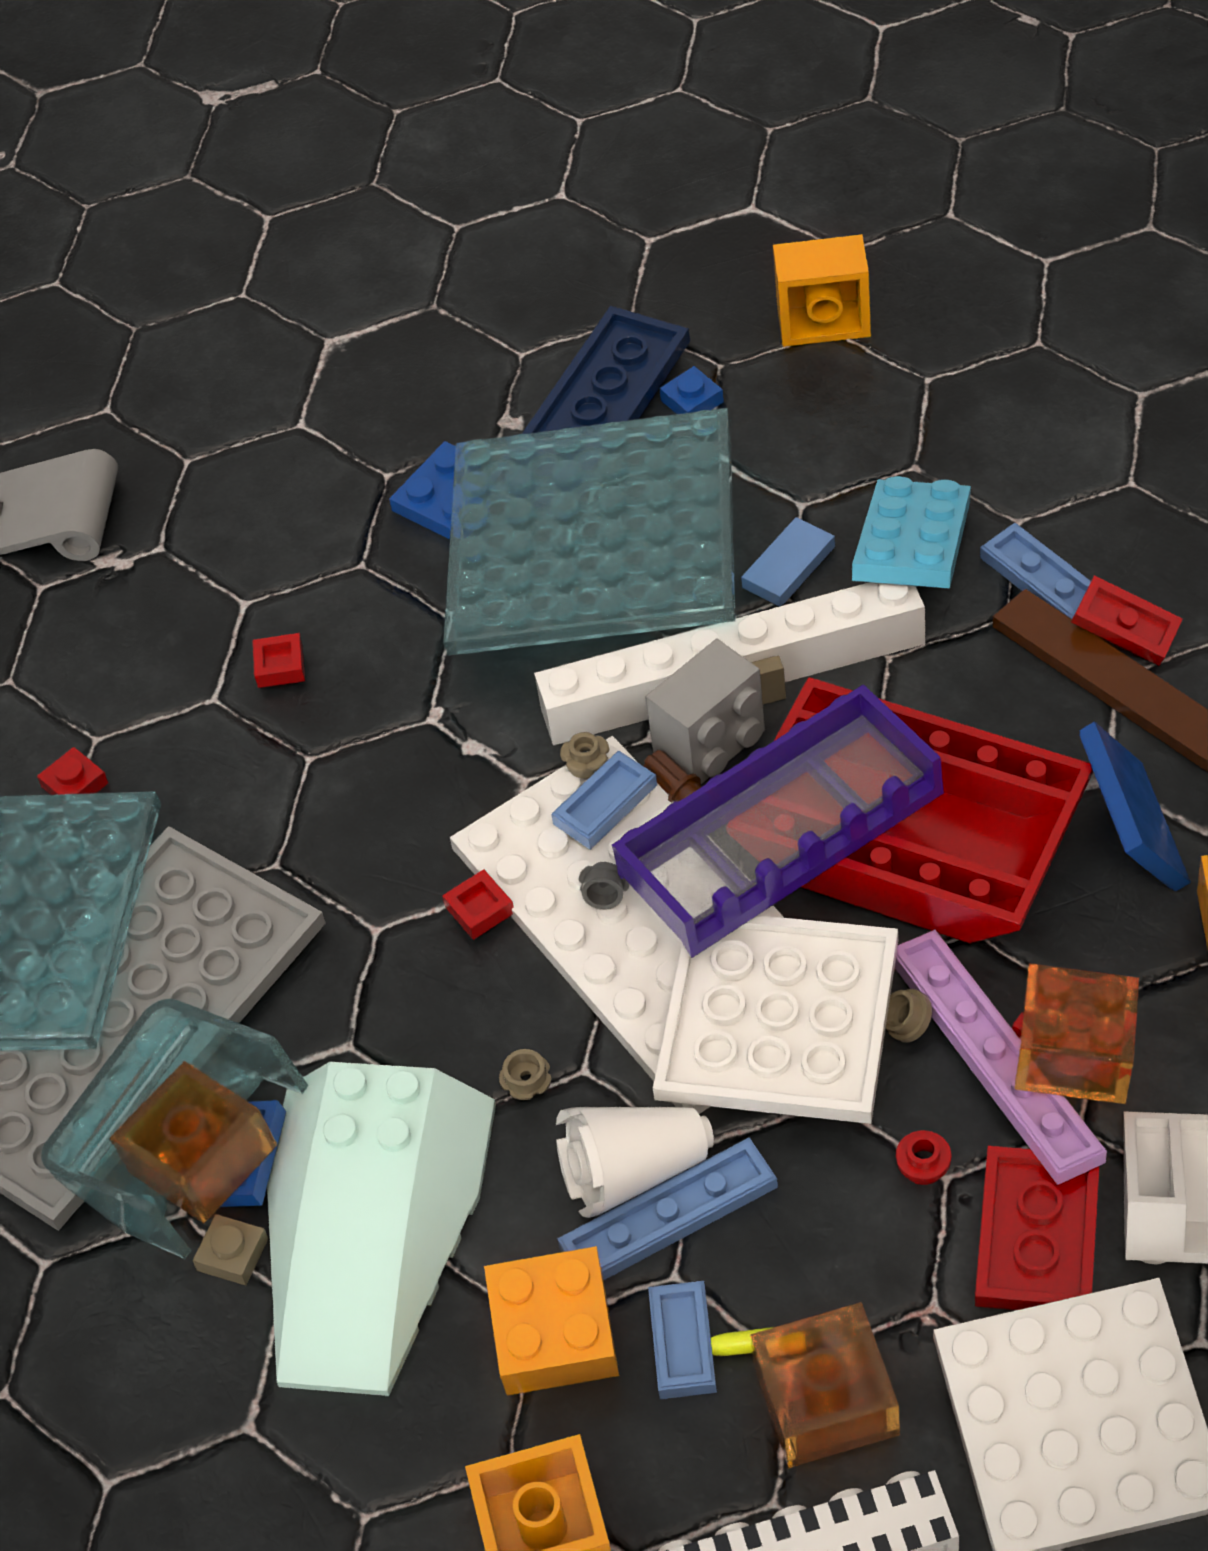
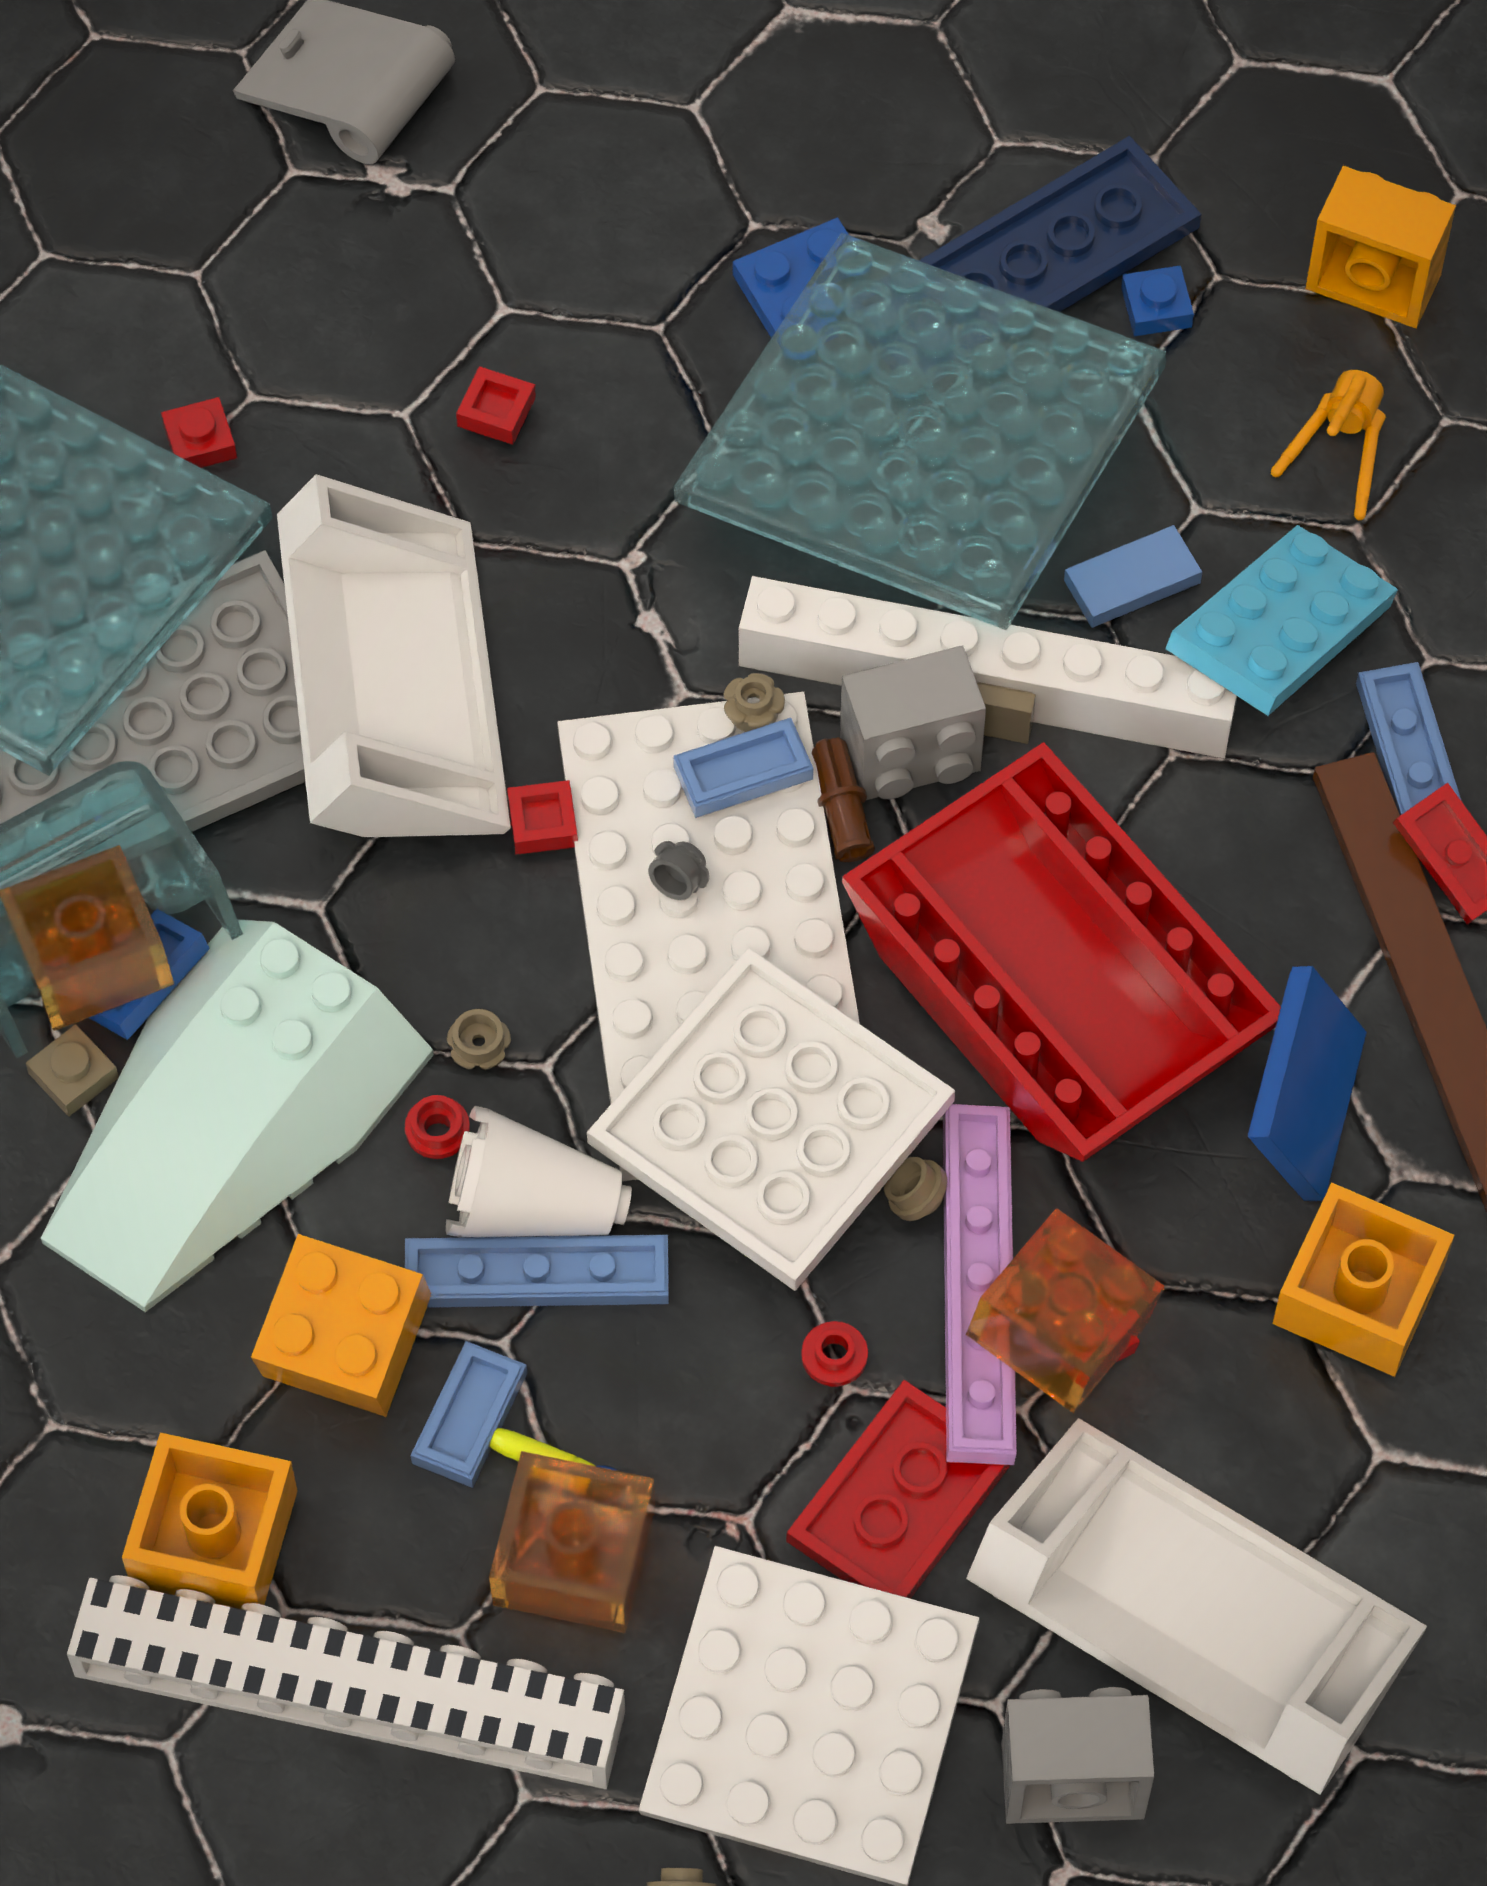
camera: 20 degrees right, 10 degrees up
window [612,684,944,958] -> none
none -> white slope [277,474,511,837]
none -> red plate [405,1095,470,1159]
none -> light orange plant [1271,370,1386,521]

